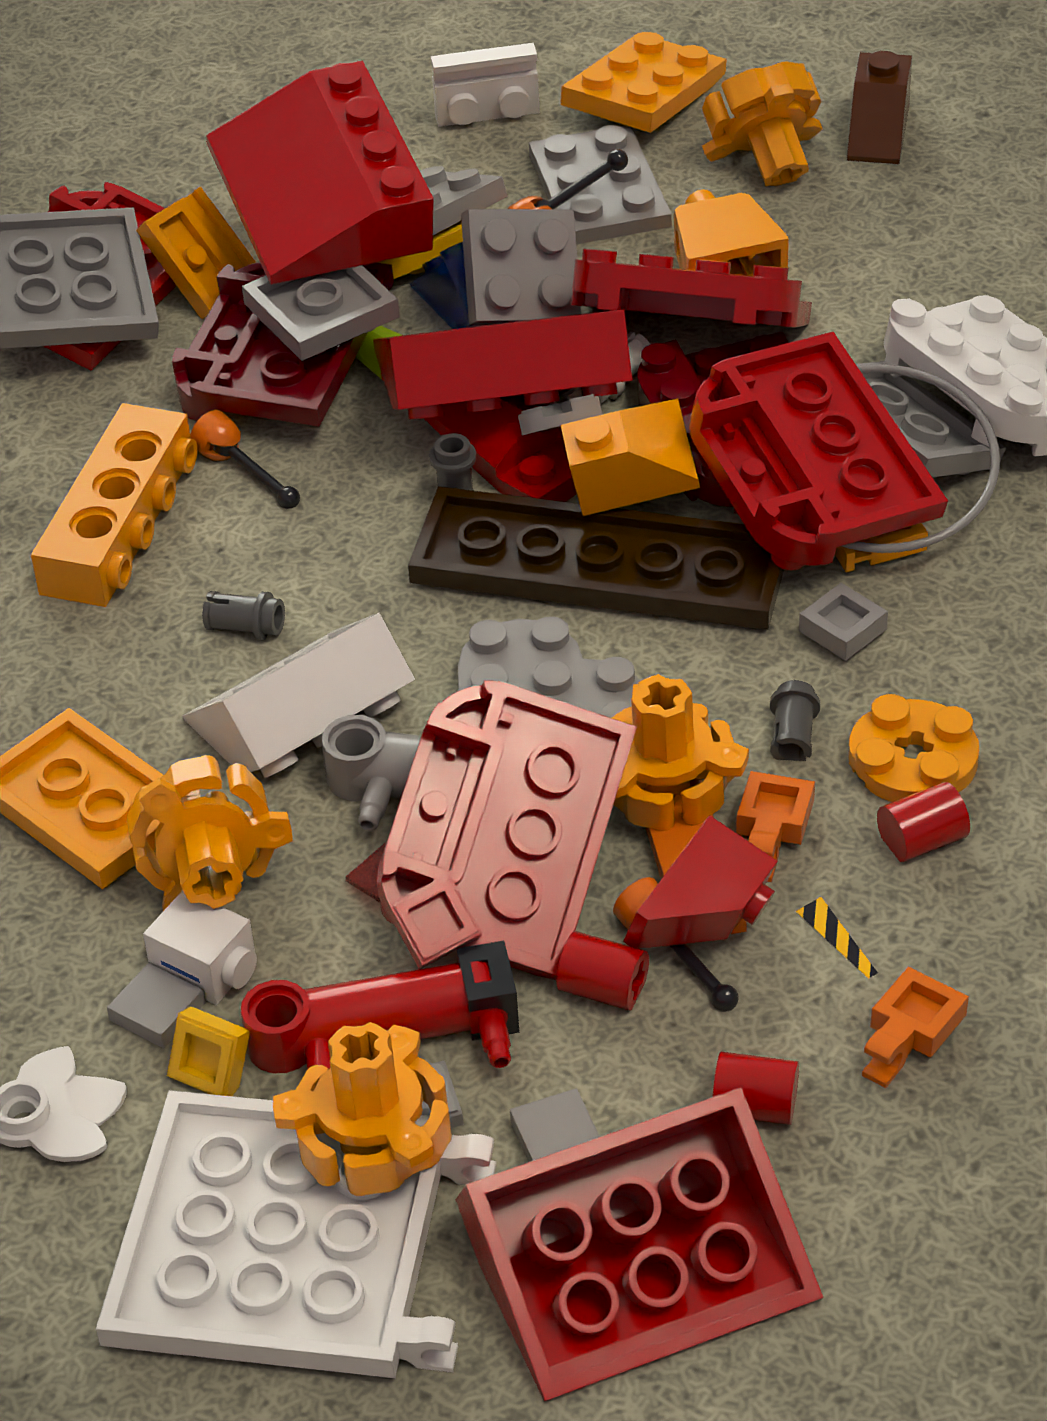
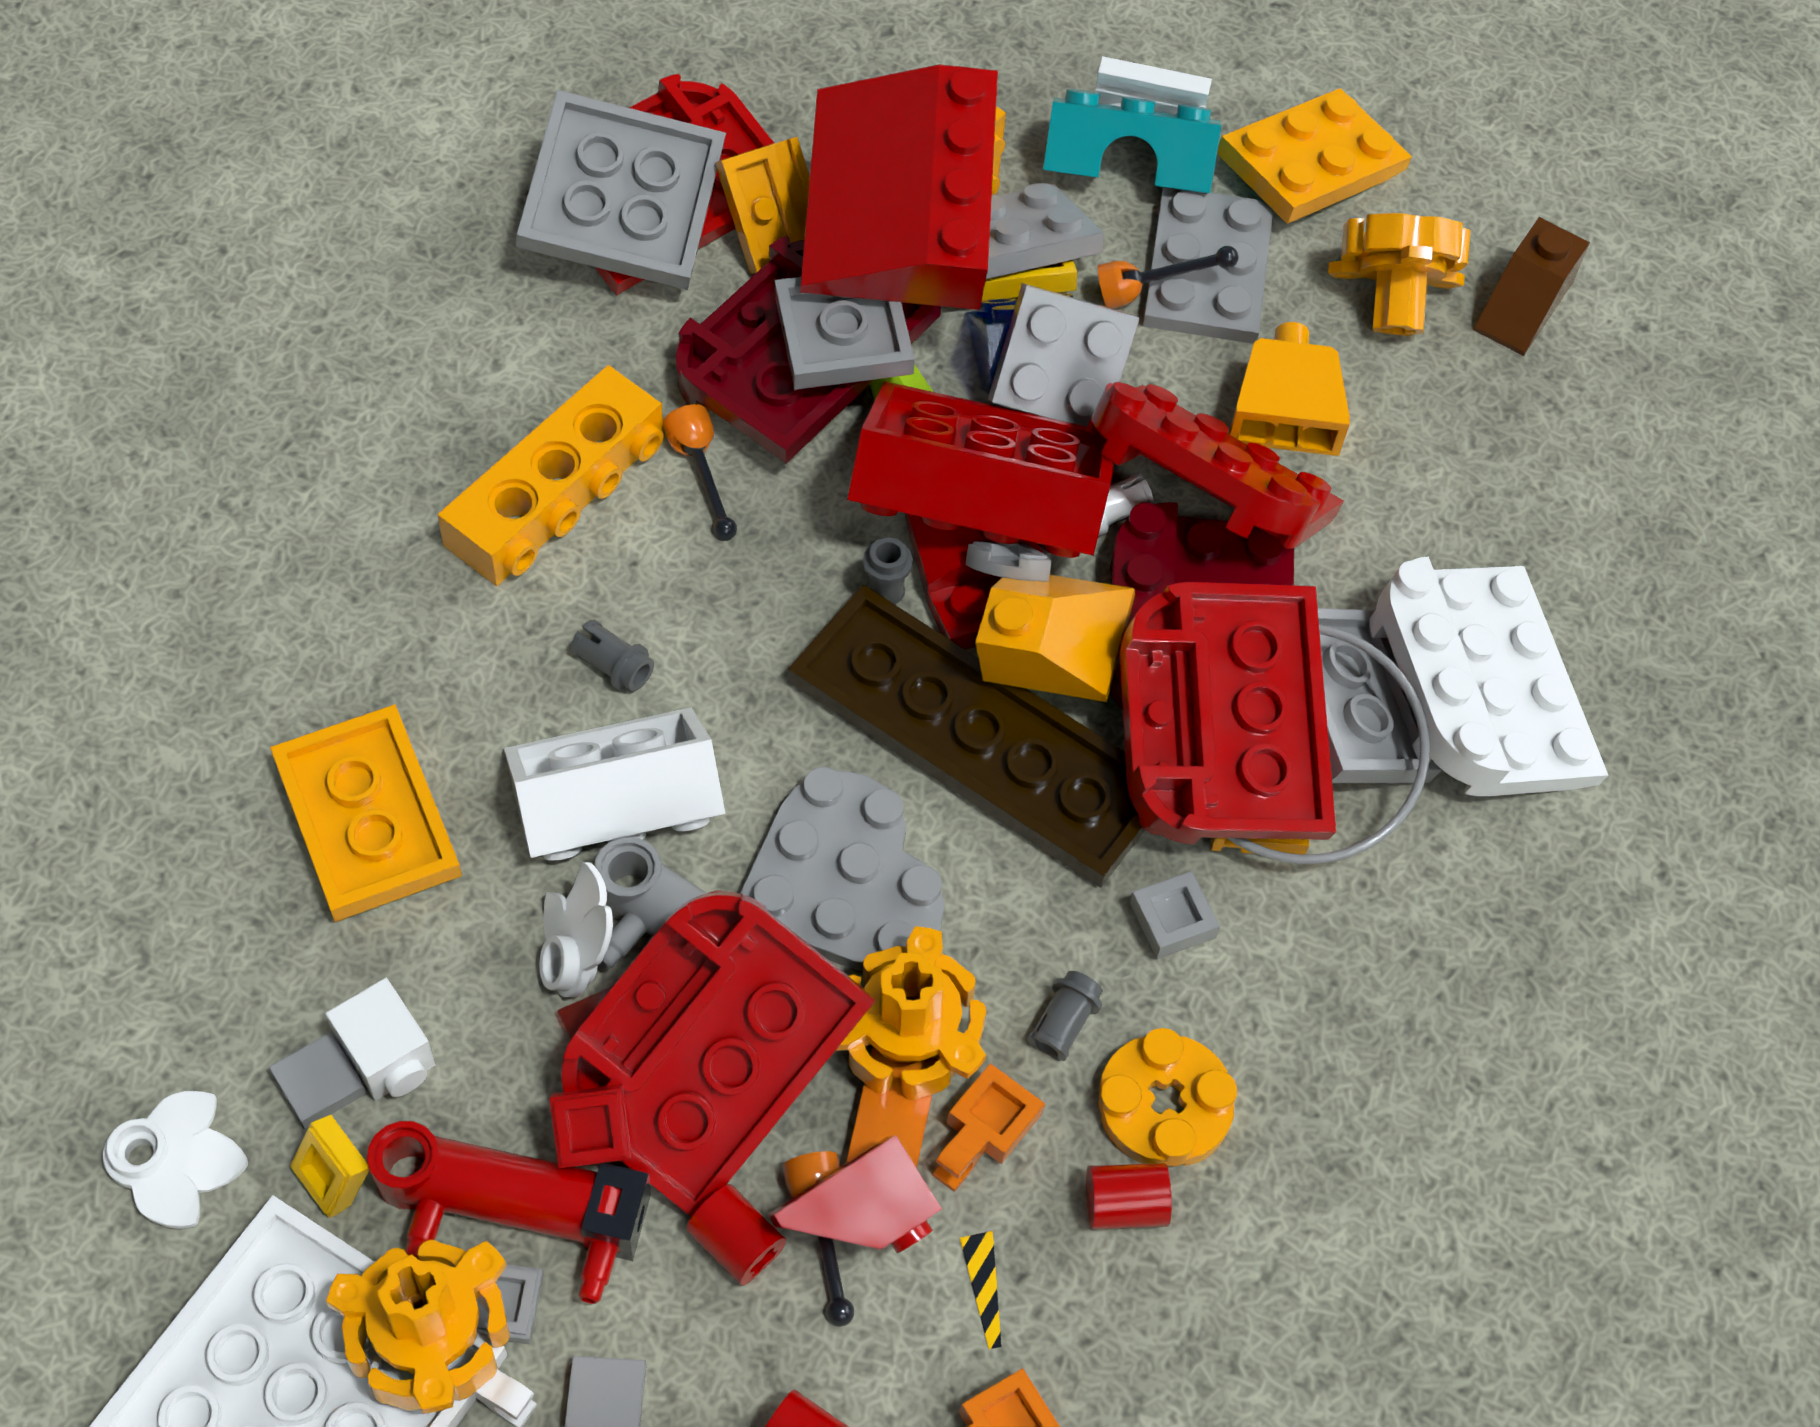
camera: 15 degrees right, 15 degrees up
light orange piece [127,755,293,911] -> none
none -> white plate [539,862,613,997]
none -> teal arch [1043,89,1222,193]

